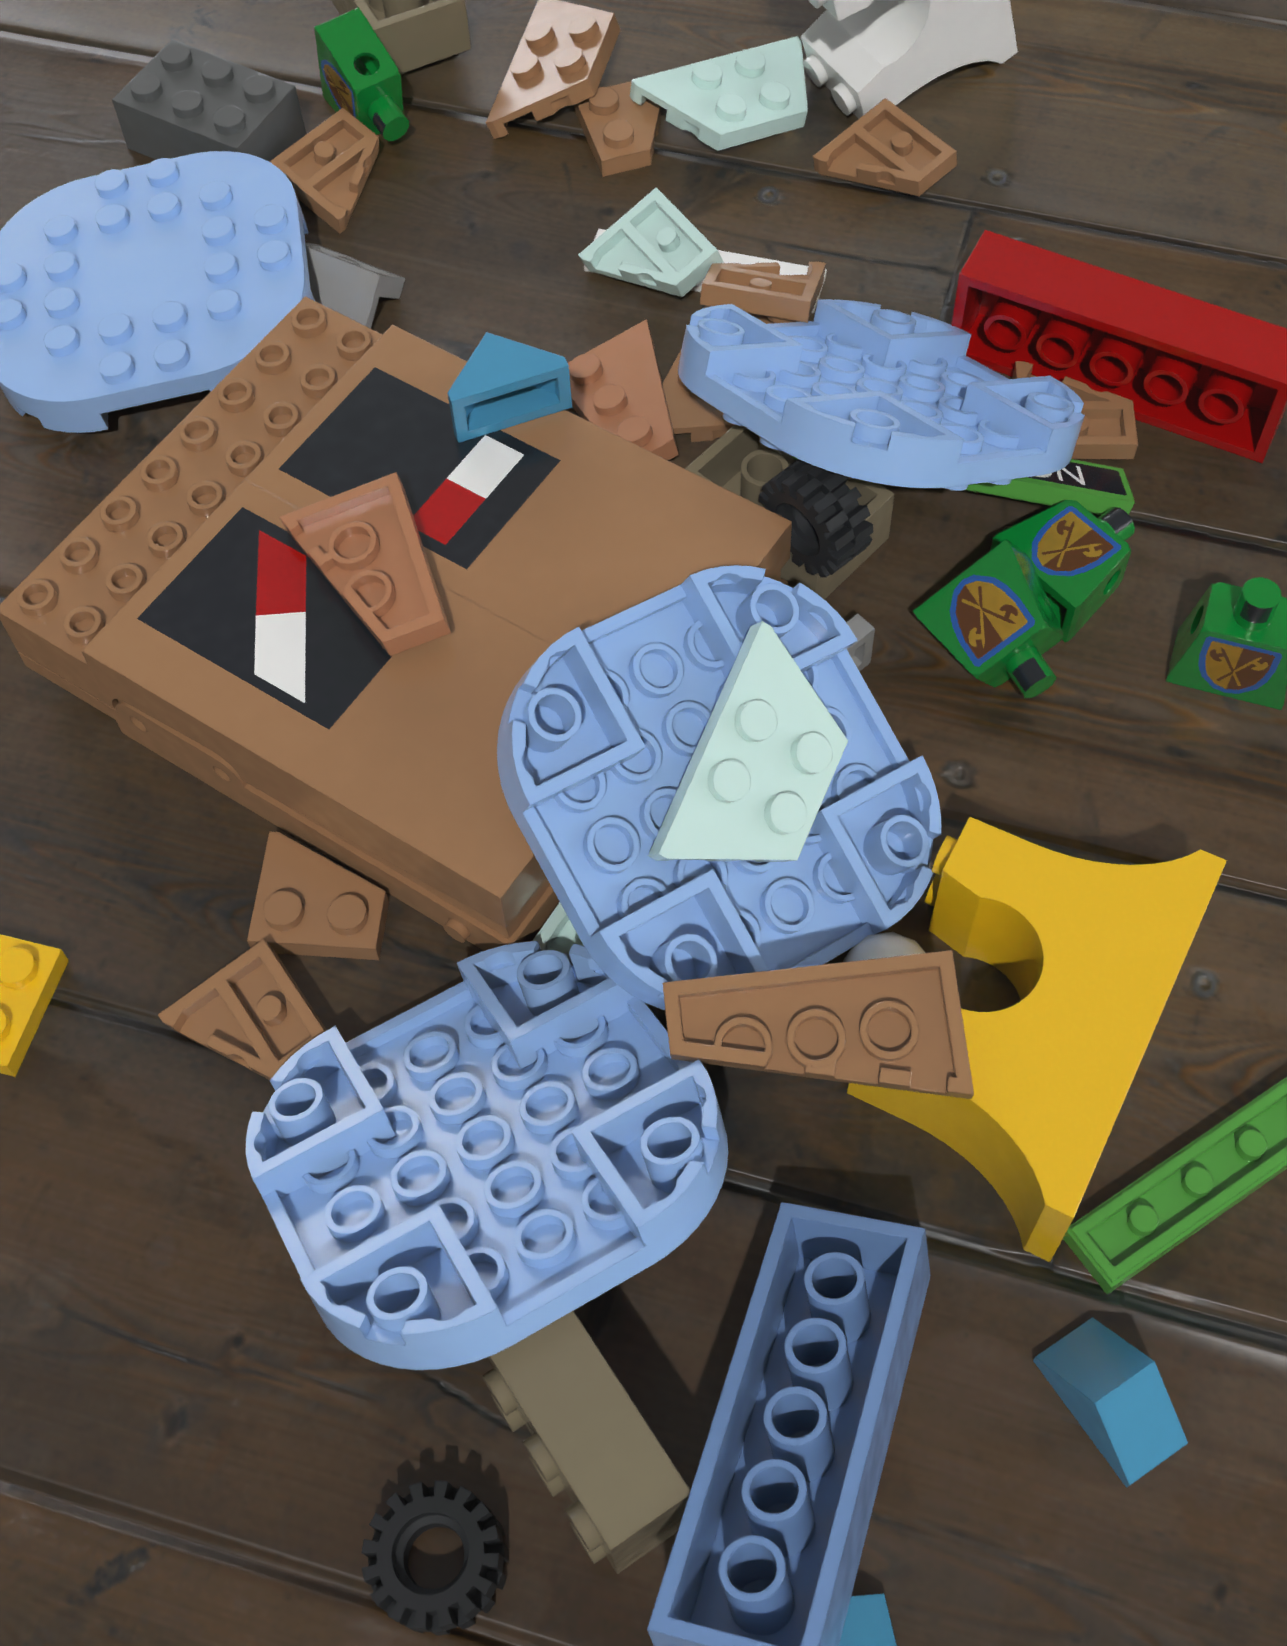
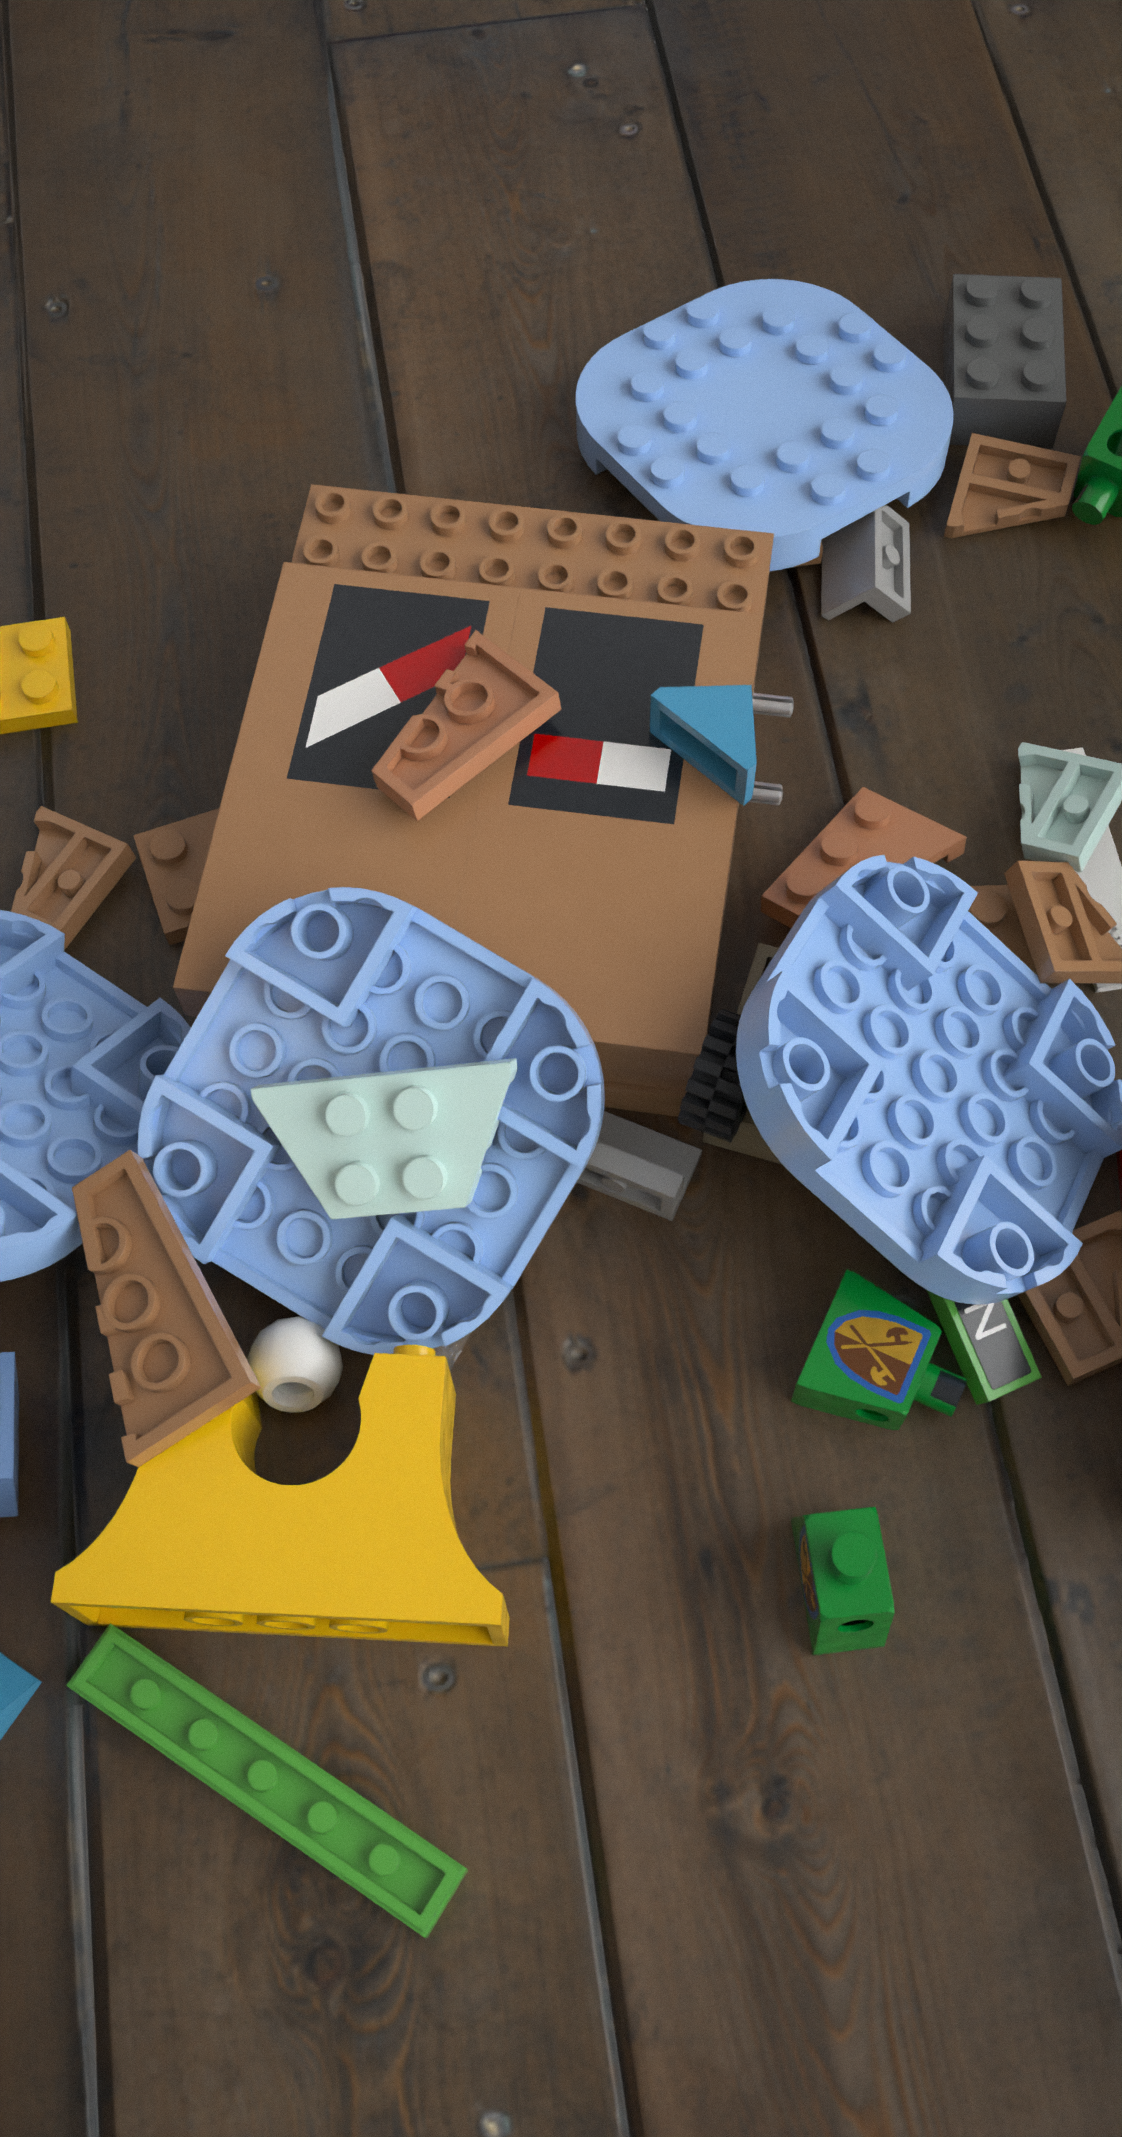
camera: 65 degrees right, 5 degrees up
torso [913,539,1063,698] -> none

